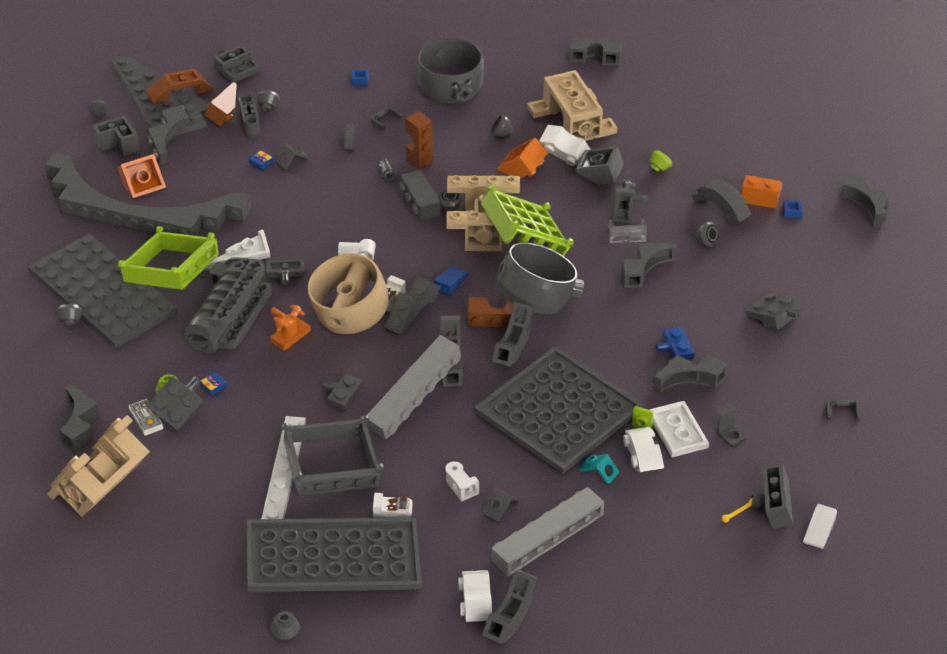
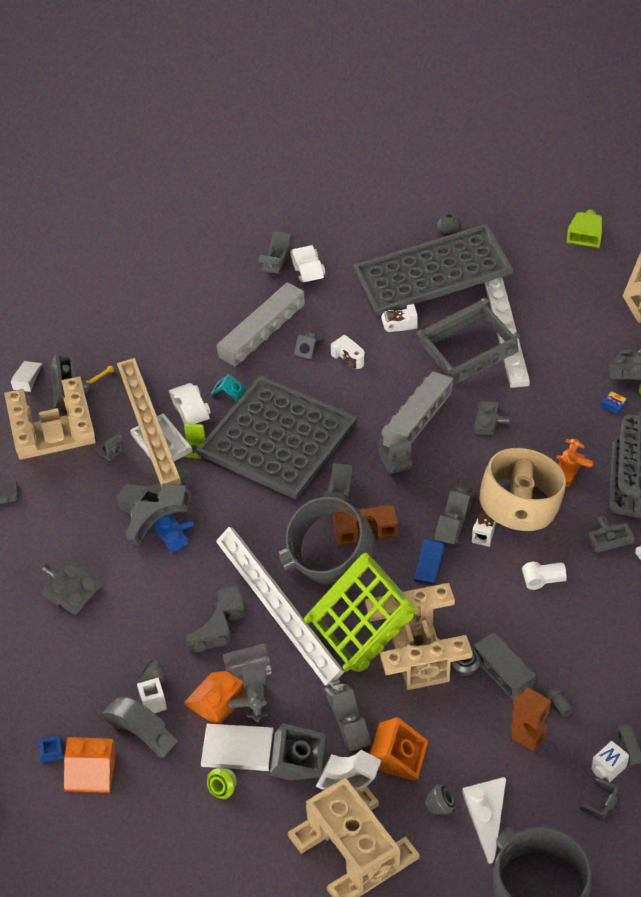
camera: 170 degrees right, 5 degrees up
none -> tan piece [4,377,96,460]
none -> tan plate [117,358,181,488]
none -> dark grey arch [126,484,191,546]
none -> white brick [137,678,167,713]
none -> orange slope [184,671,246,724]
none -> white tile [201,724,274,771]
none -> white plate [216,527,344,686]
none -> dark grey arch [322,680,372,752]
none -> white wing [462,777,506,864]
none -> lime torso [567,210,602,248]
none -> white brick [591,741,629,783]

